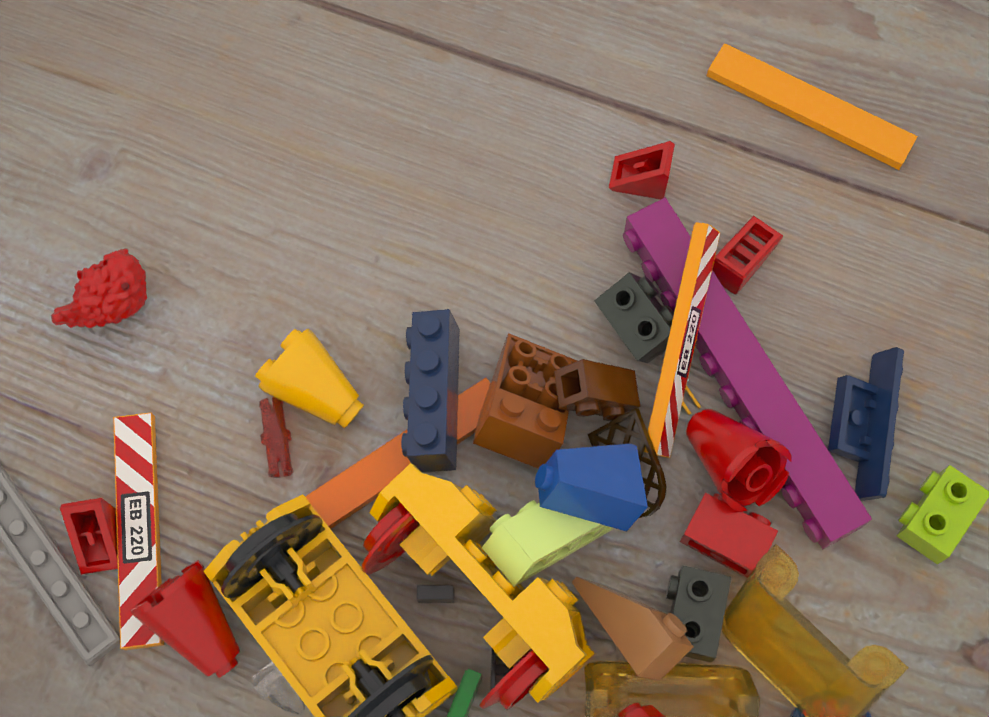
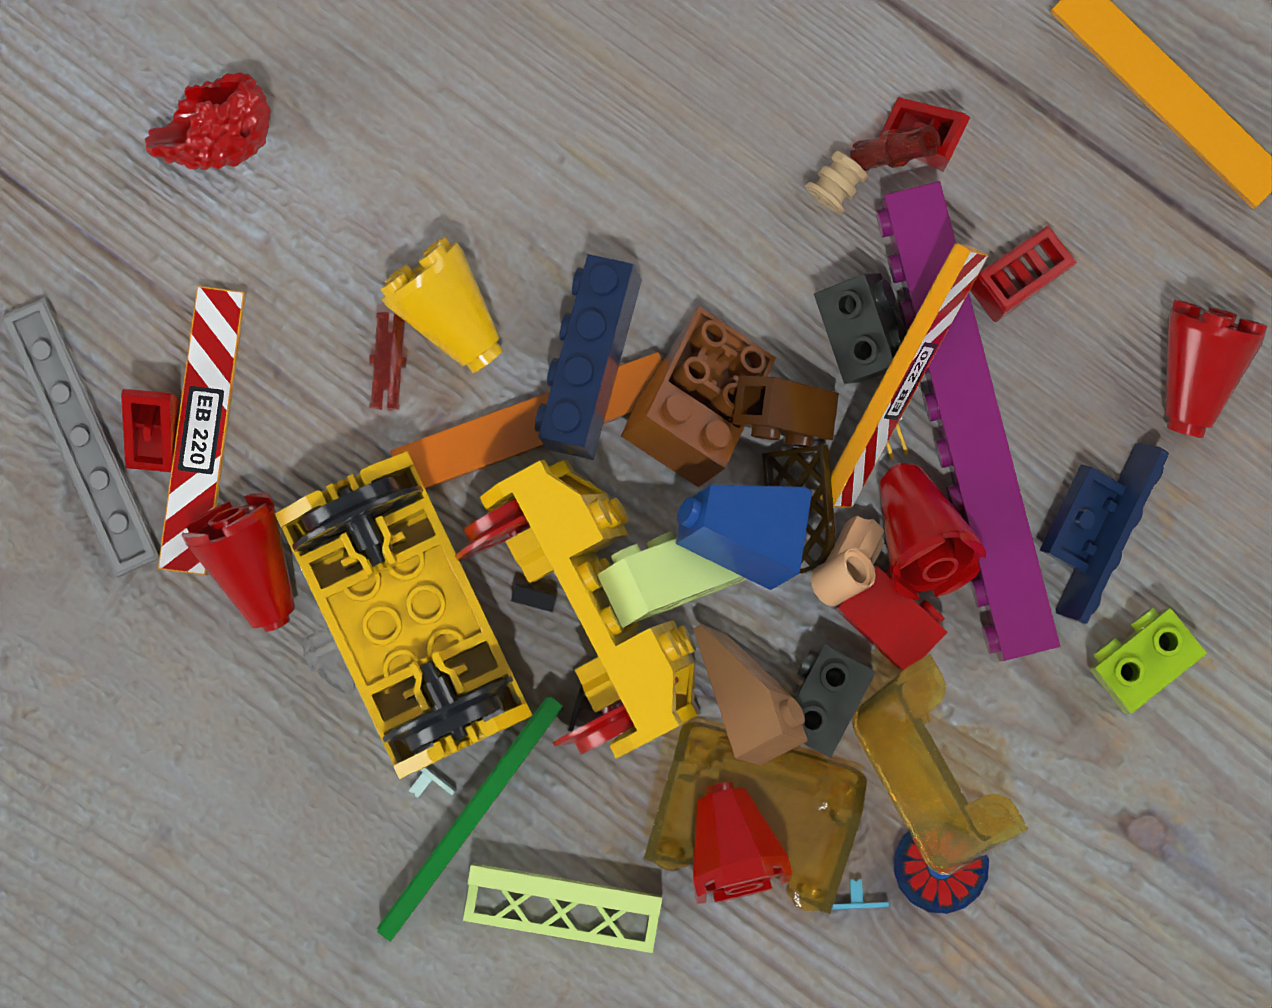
camera: 15 degrees right, 15 degrees up
none -> tan bush [805,151,869,215]
none -> light nougat piece [811,516,885,606]
none -> clear red pin [850,125,941,171]
none -> red cone [1165,300,1268,438]

